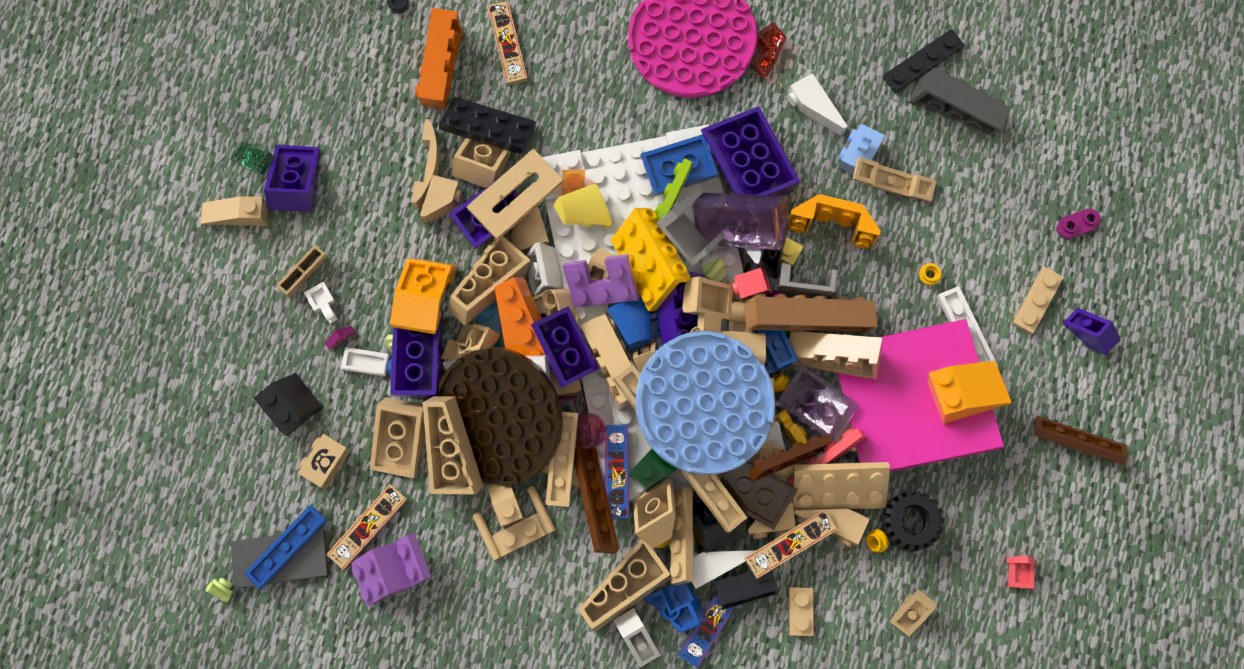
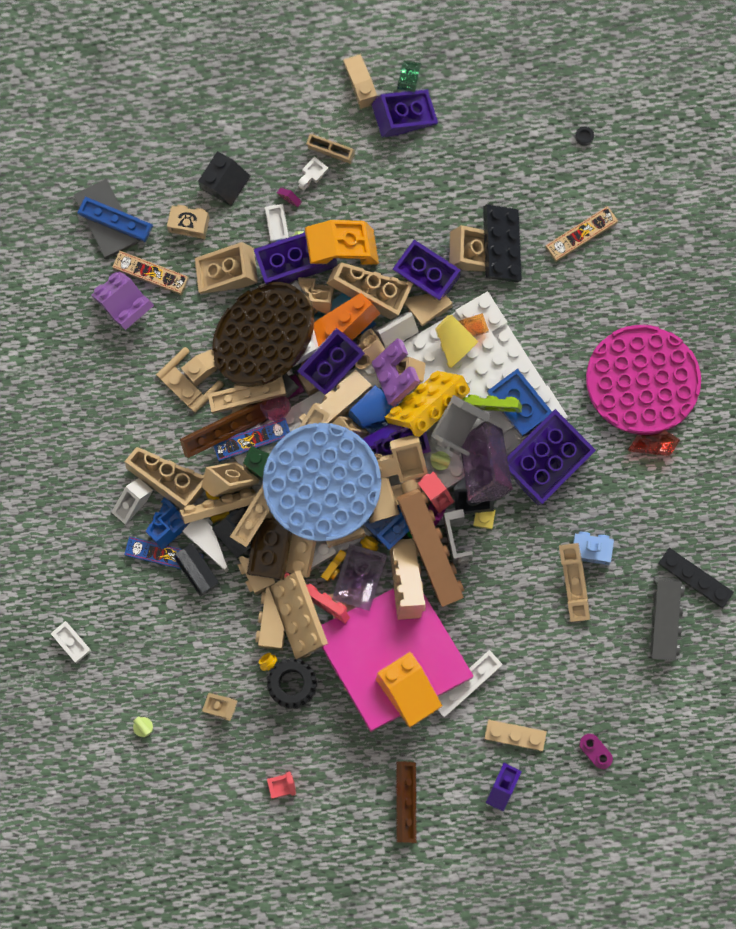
camera: 75 degrees right, 0 degrees up
yellowish green plate [206,577,234,603] -> none
tan slope [411,119,440,209] -> none
orange wedge [415,8,463,109] -> none
tan slope [420,175,463,223] -> none
tan wedge [423,396,484,494] -> none
tan piece [467,148,564,241] -> none
tile [744,509,837,579] -> none
reddish brown plate [748,433,833,482] -> none
light orange slope [786,194,881,249] -> none
white slope [788,73,847,136] -> none
tan plate [789,587,814,636] -> none
yellow plate [919,263,942,285] -> none

